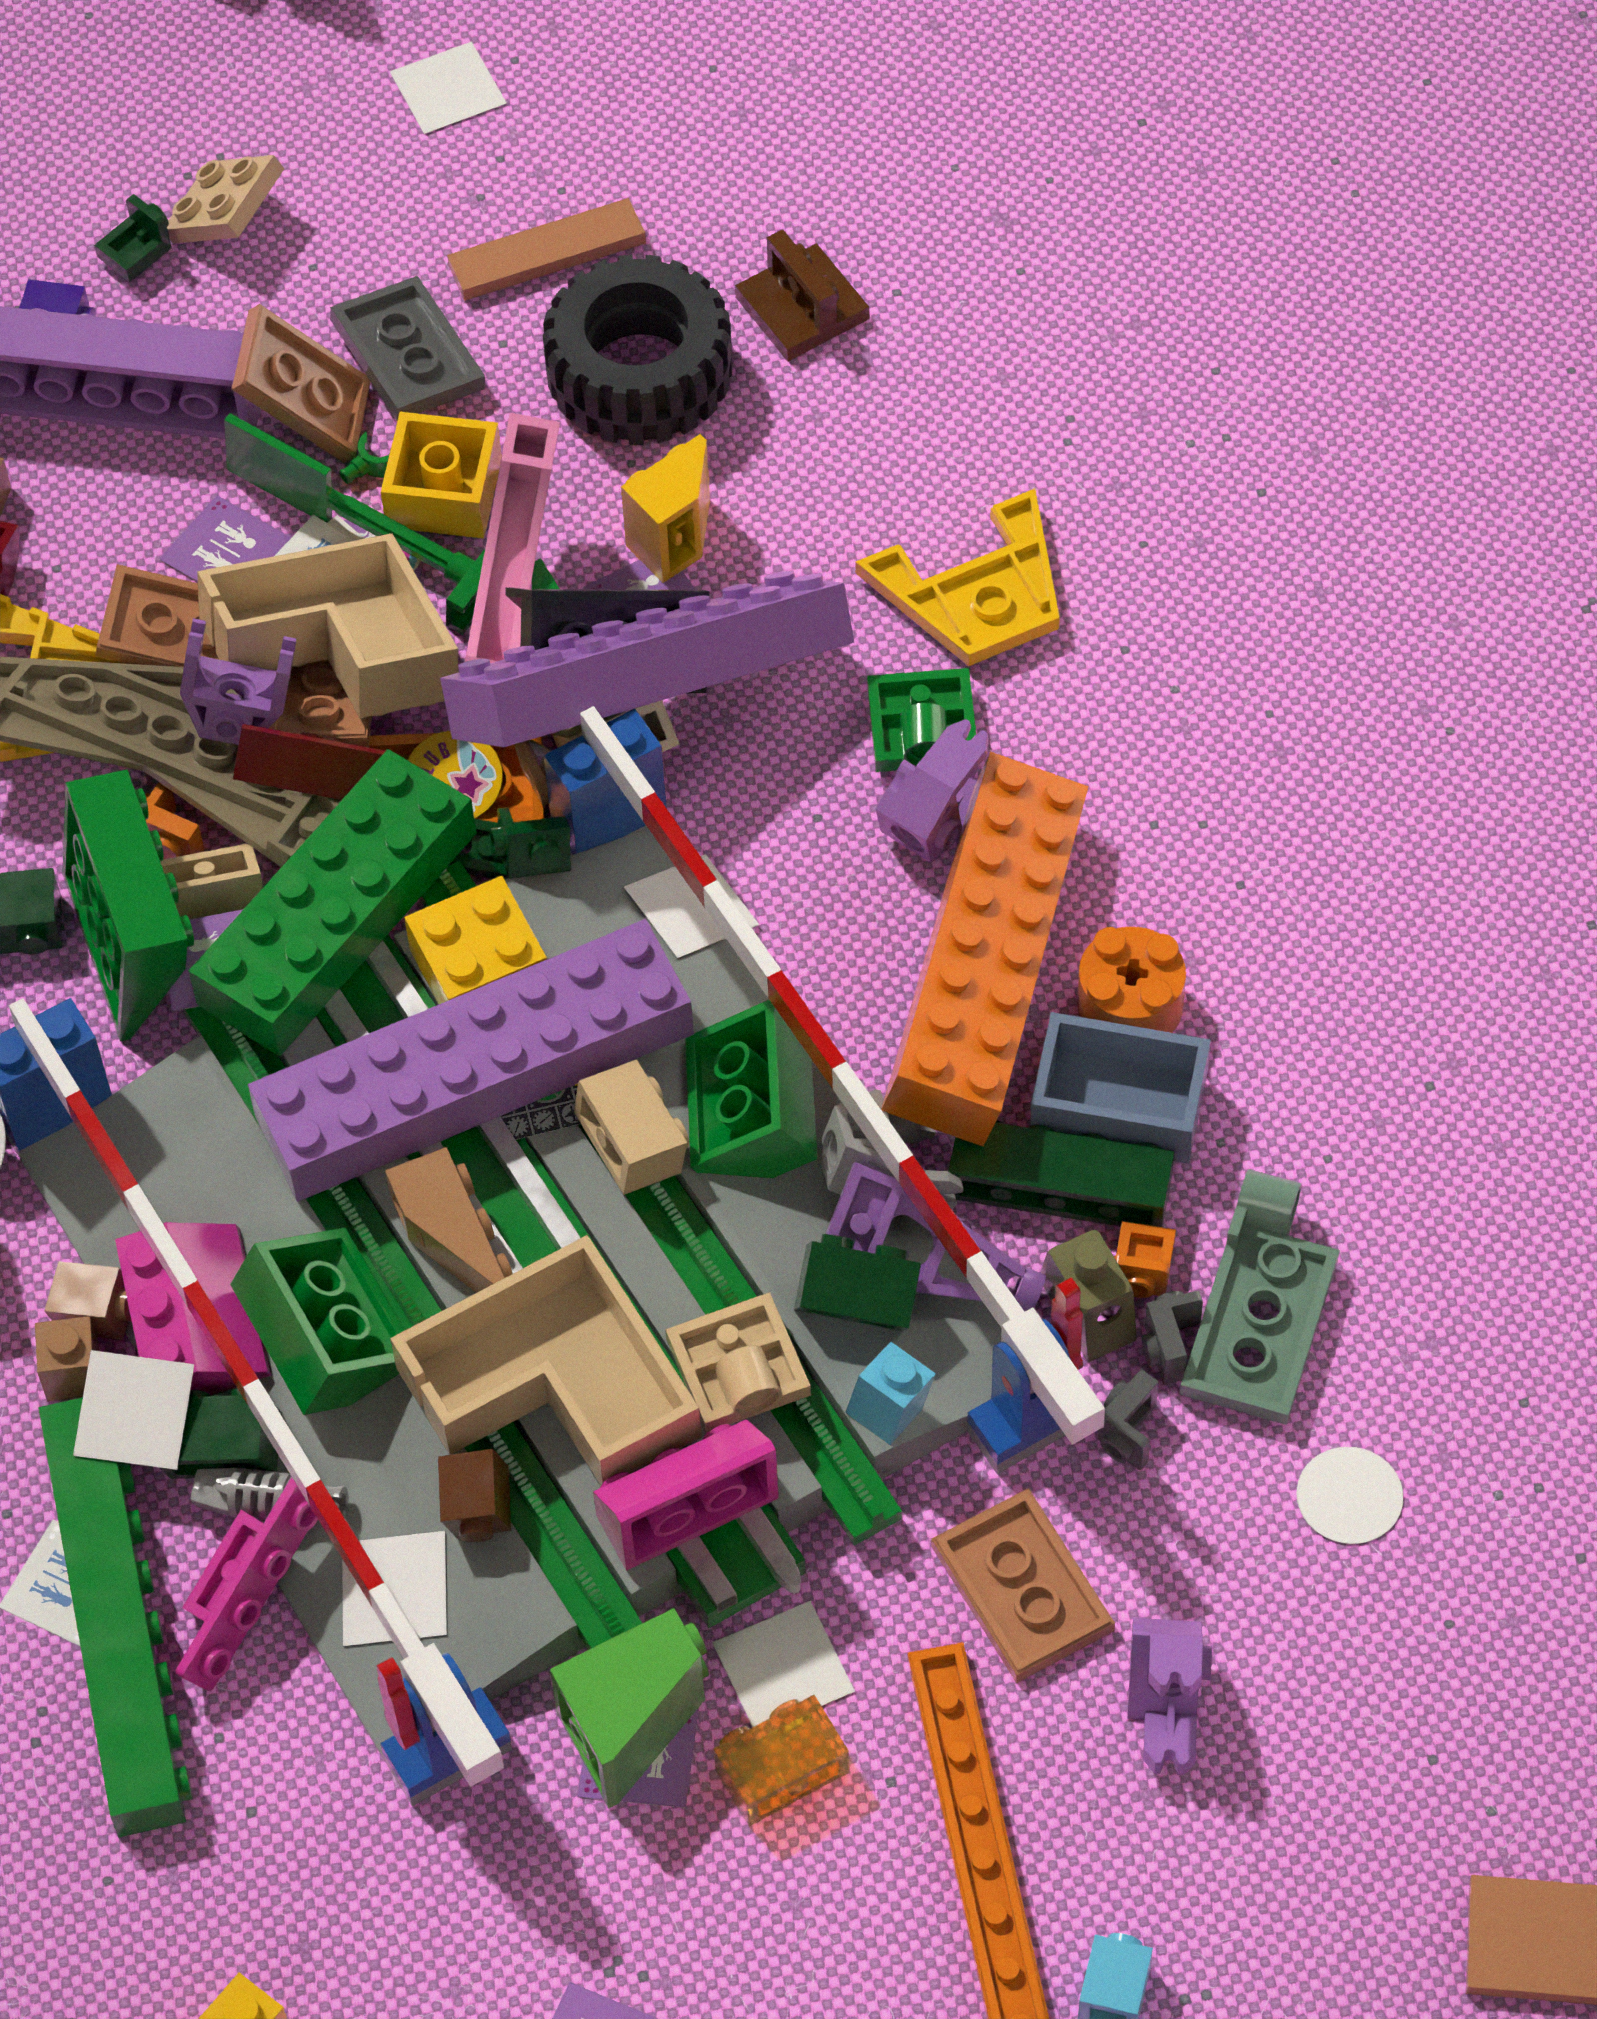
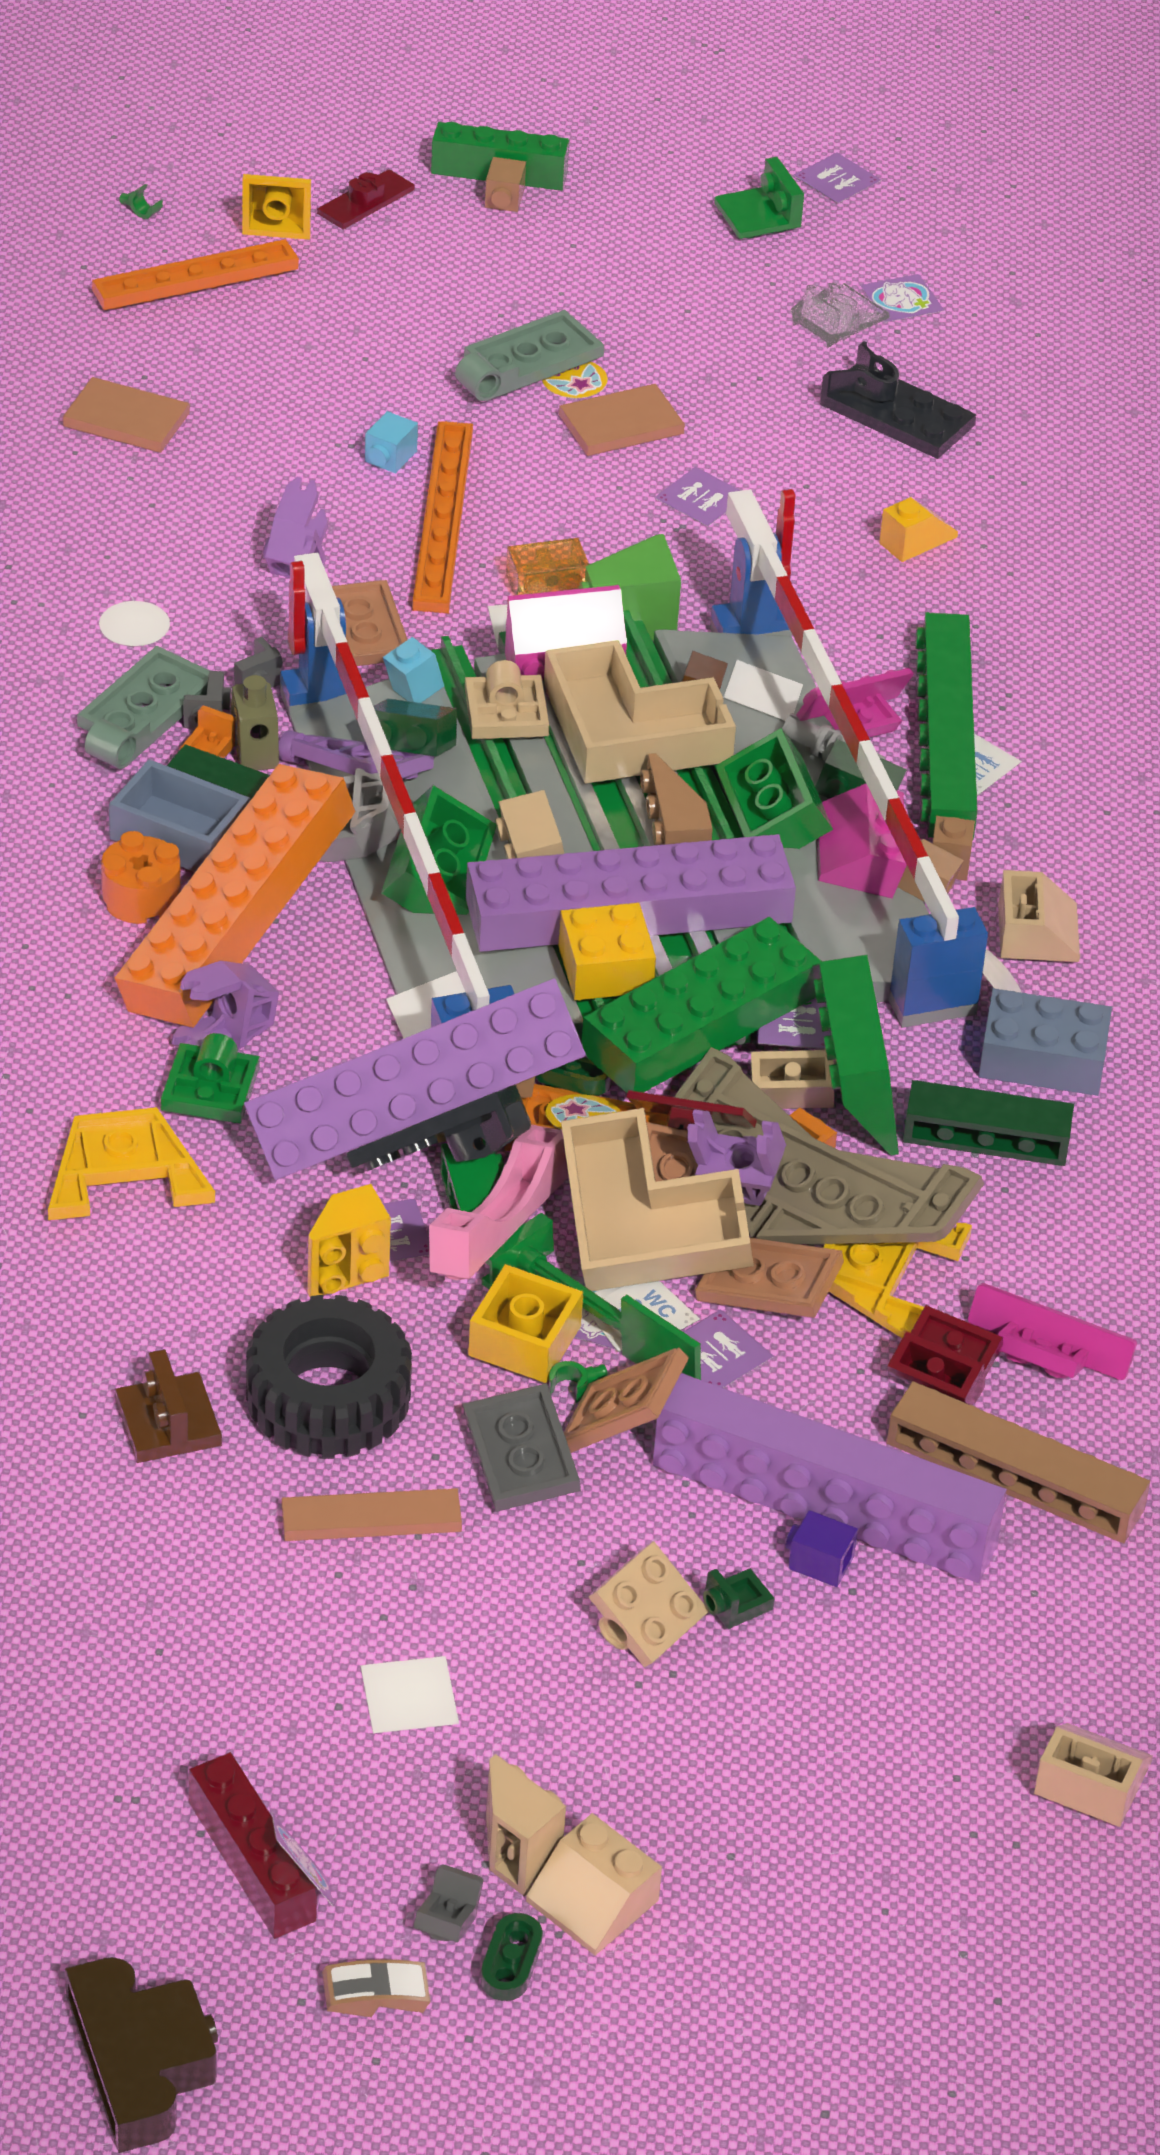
camera: 170 degrees left, 15 degrees down
white sticker [73,1350,194,1470] -> none

